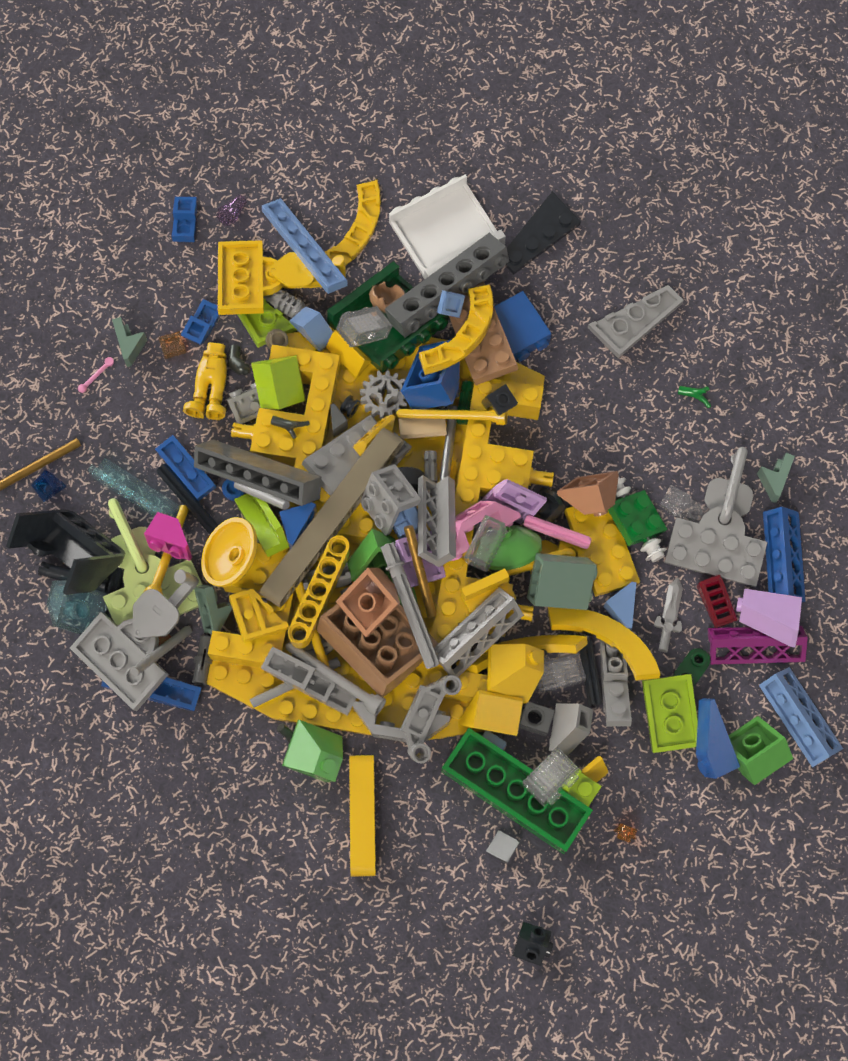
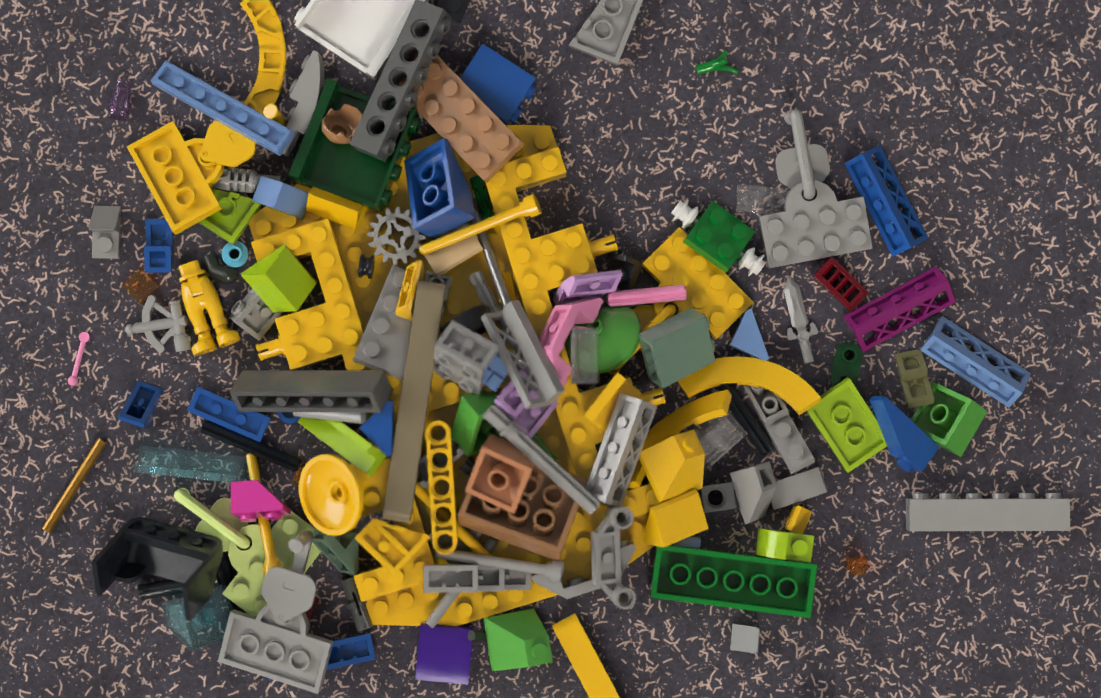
camera: 30 degrees left, 15 degrees up
clear blue slope [31,470,67,502] -> none
sand green slope [112,317,147,367] -> none
light grey bar [130,626,192,676] -> none
blue slope [172,197,197,242] -> none
dark tan plate [265,329,288,350] -> none
pearl dark grey bar [271,416,310,439] -> none
dark grey slope [330,403,348,437] -> none
clear brick [337,306,393,347] -> none
pearl gold bar [404,525,437,618] -> none
yellow tile [419,284,493,375] -> none
medium blue tile [437,290,465,318] -> none
black bracket [482,384,518,416] -> none
clear brick [522,747,579,806] -> none
nougat slope [557,471,619,516] -> none
lavender slope [736,589,802,647] -> none
sand green slope [757,453,795,503] -> none
none -> light grey slope [89,206,121,259]
none -> blue slope [118,381,163,428]
none -> light grey piece [125,295,192,353]
none -> medium azure plate [222,241,249,268]
none -> light grey slope [282,50,325,158]
none -> dark purple slope [415,623,474,685]
none -> light grey slope [771,467,828,510]
none -> olive slope [895,349,934,409]
none -> light grey brick [906,493,1070,531]

